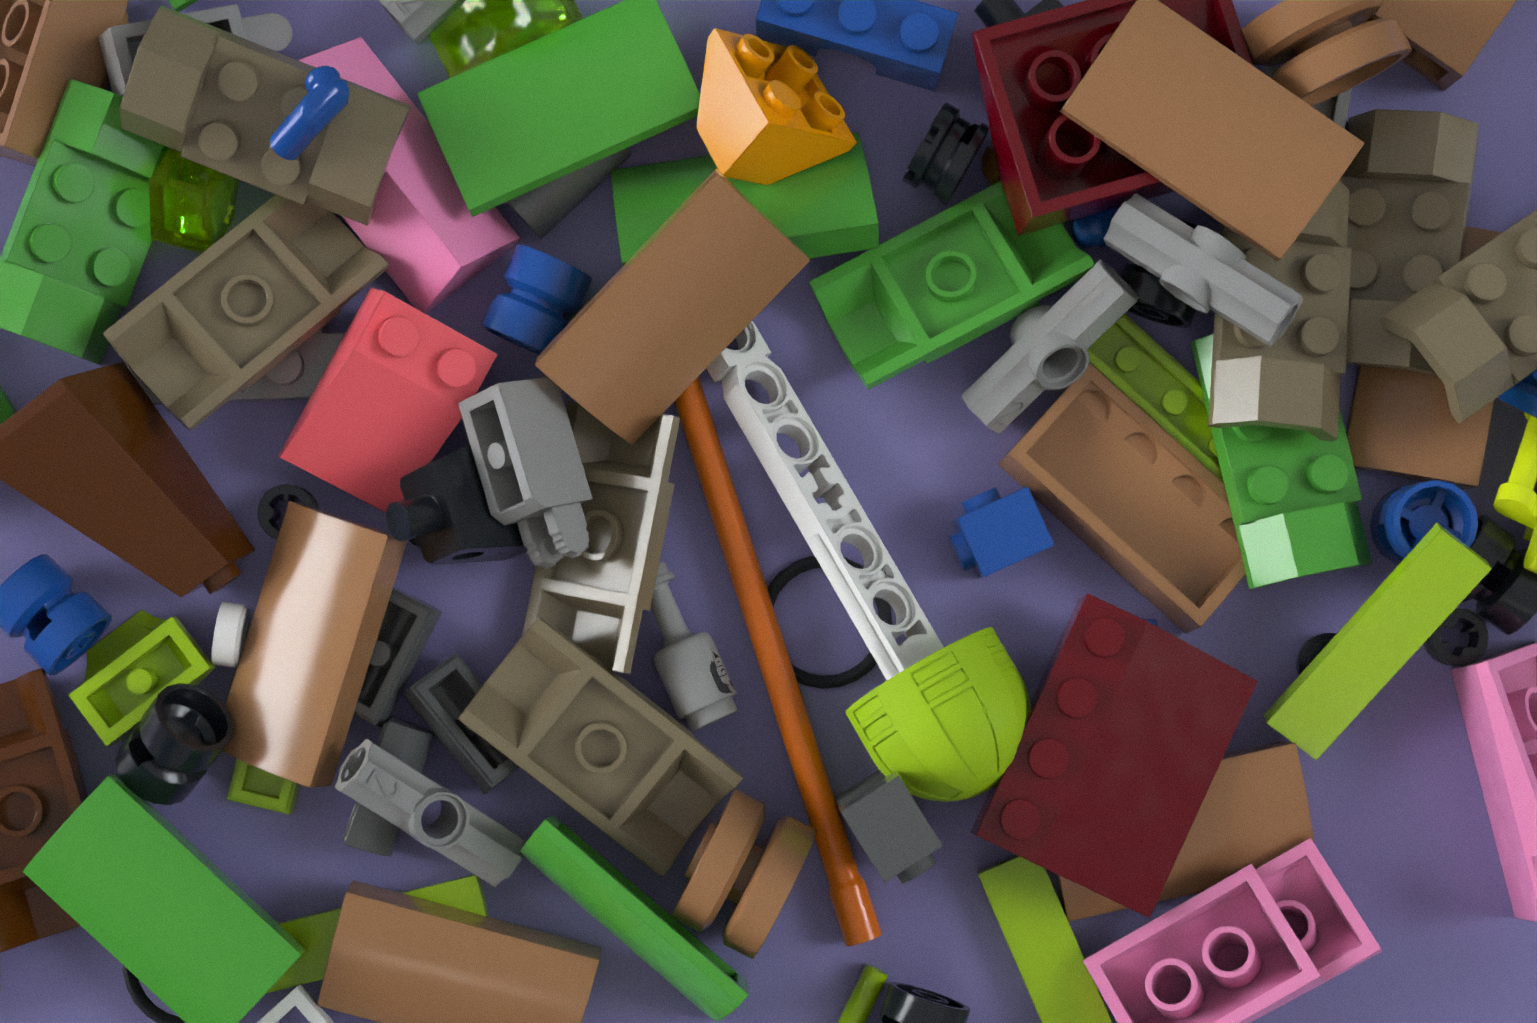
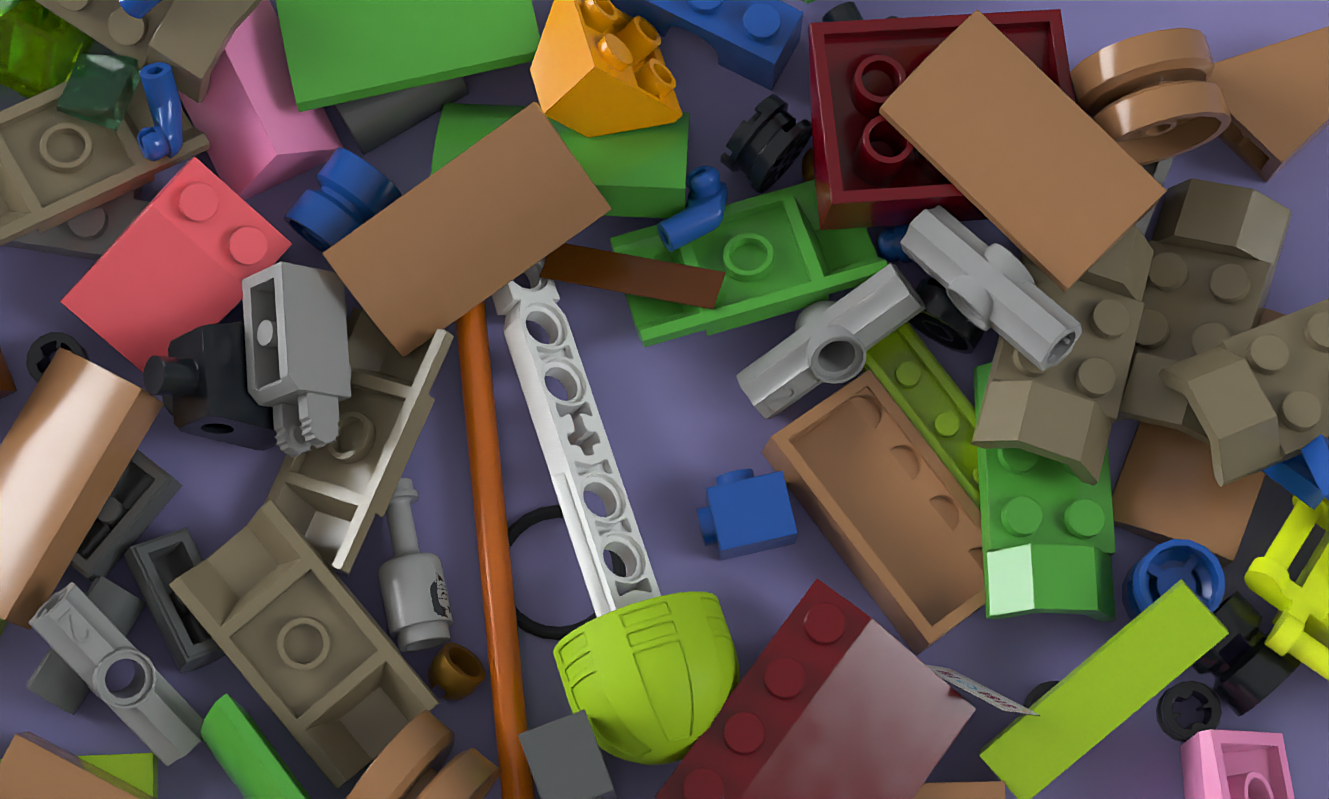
camera: 10 degrees right, 10 degrees down
none -> clear green slope [56,54,140,131]
none -> blue arm [137,62,183,161]
none -> pearl gold hinge [428,643,486,701]
none -> reddish brown sticker [539,243,726,310]
none -> blue arm [657,165,728,252]
none -> white sticker [927,665,1041,716]

